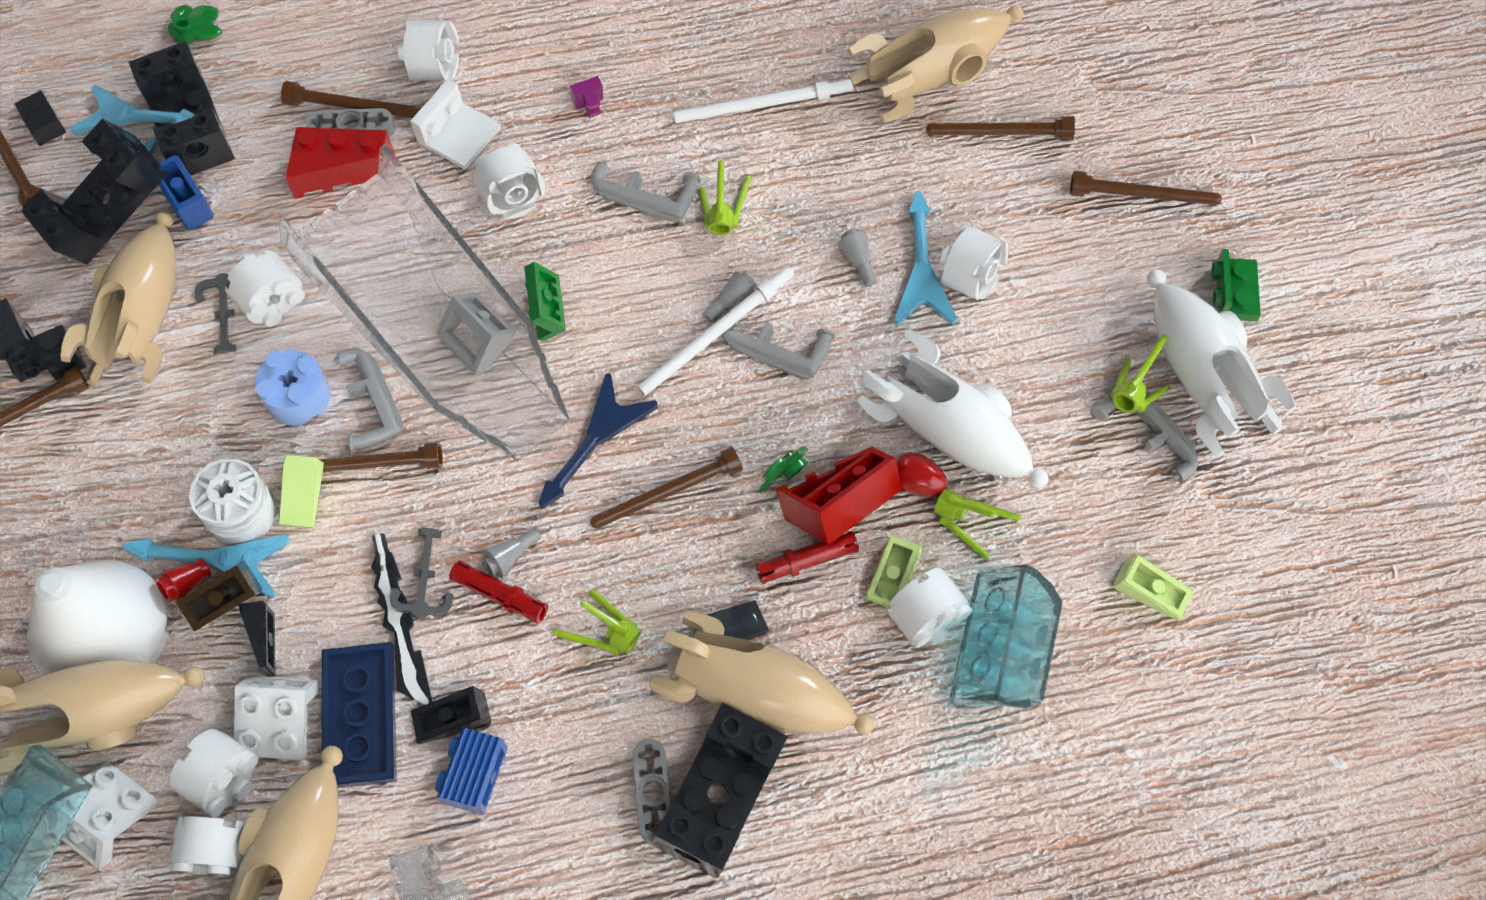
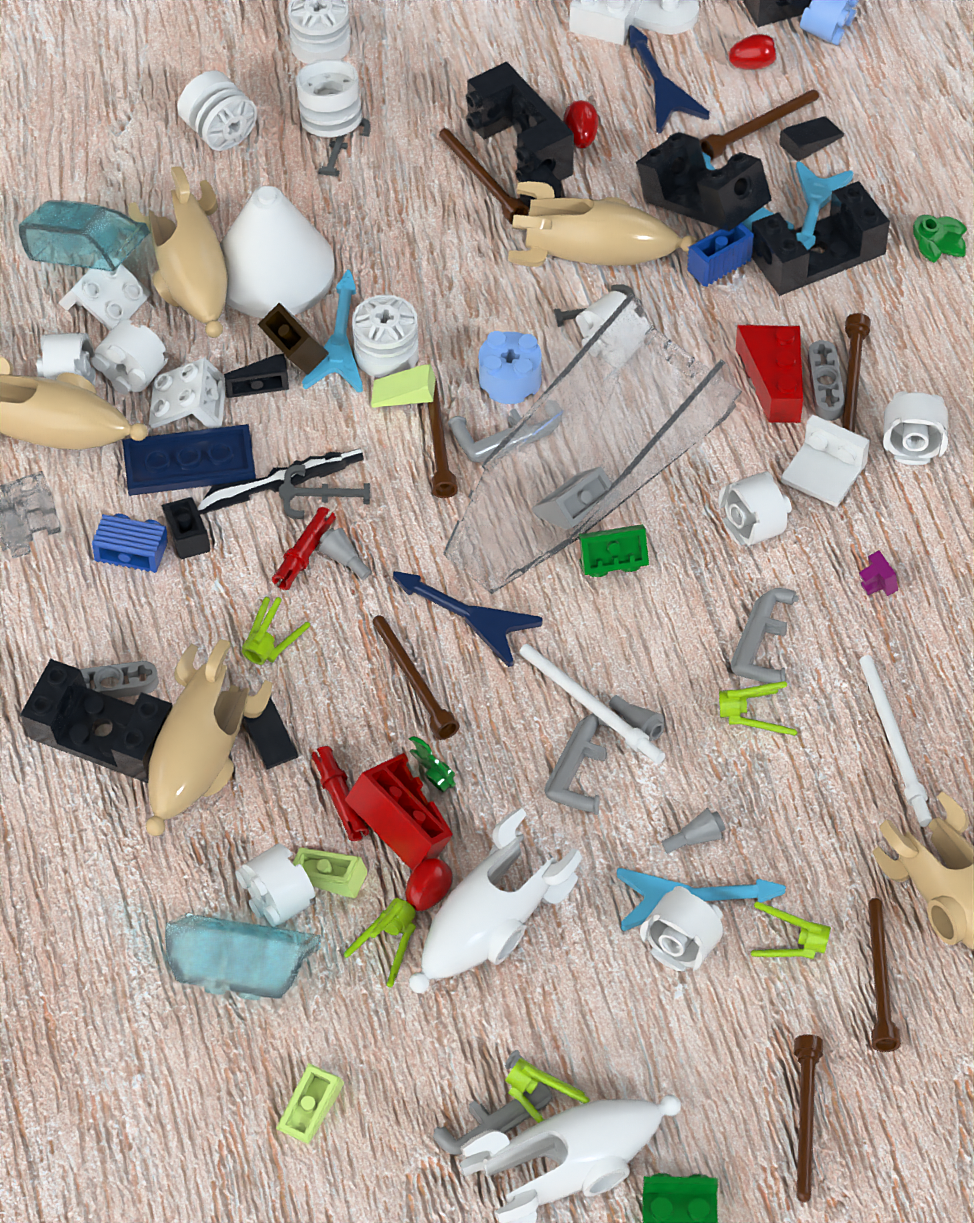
camera: 85 degrees right, 10 degrees down
red cone [155,558,211,603] -> none
none -> lime plant [751,901,831,960]

